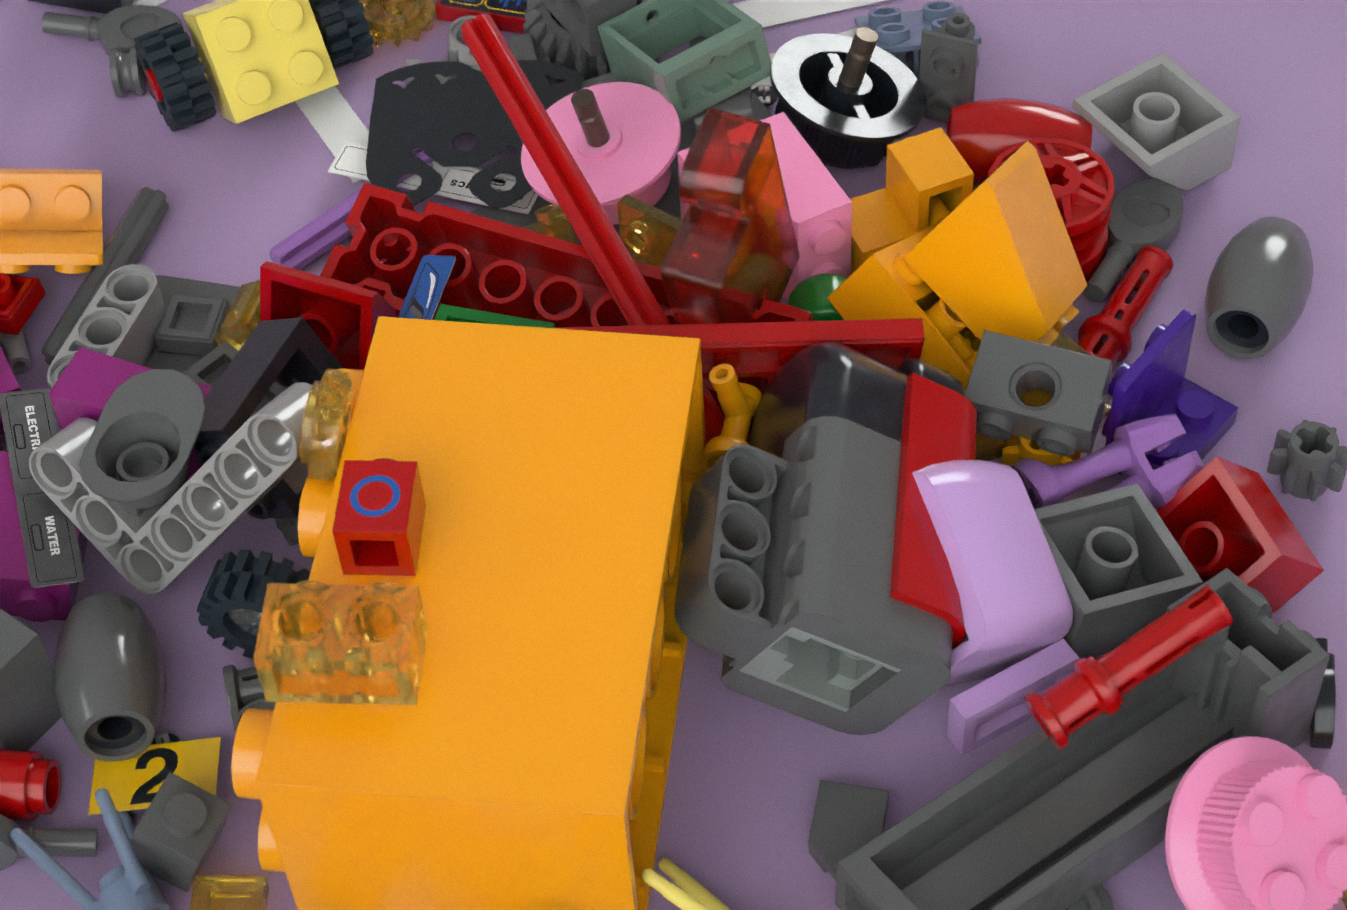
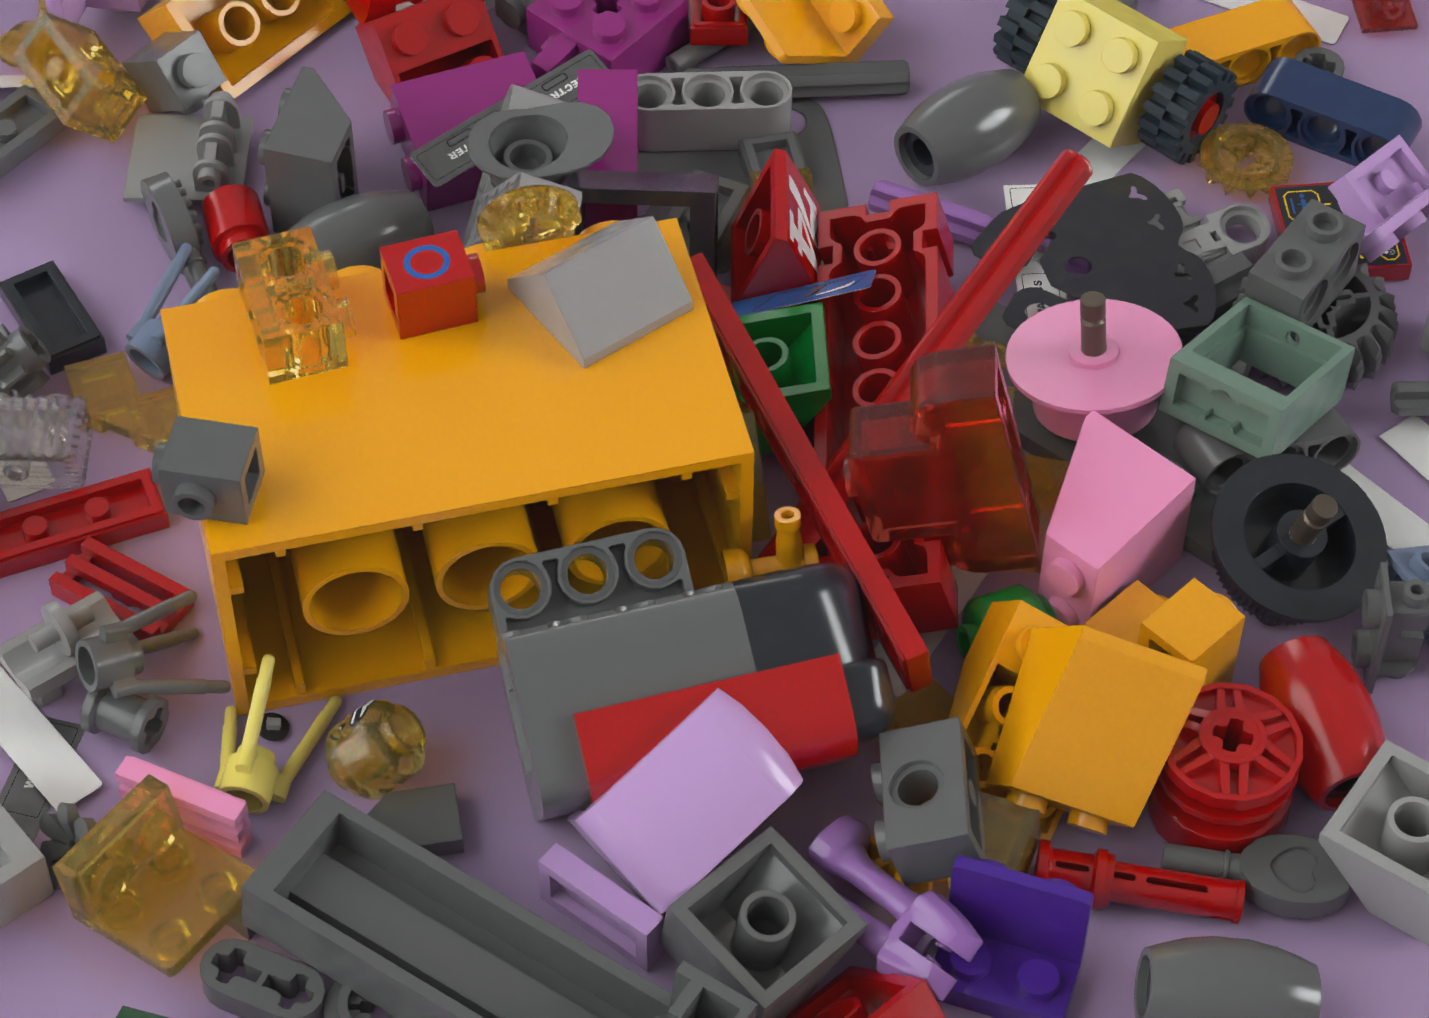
camera: 65 degrees right, 0 degrees up
red pin [1024,585,1233,751] -> none
none -> dark grey brick [151,416,265,525]
none -> clear yellow head [325,699,427,800]
none -> light grey slope [507,216,693,369]
none -> dark grey piece [894,69,1041,186]

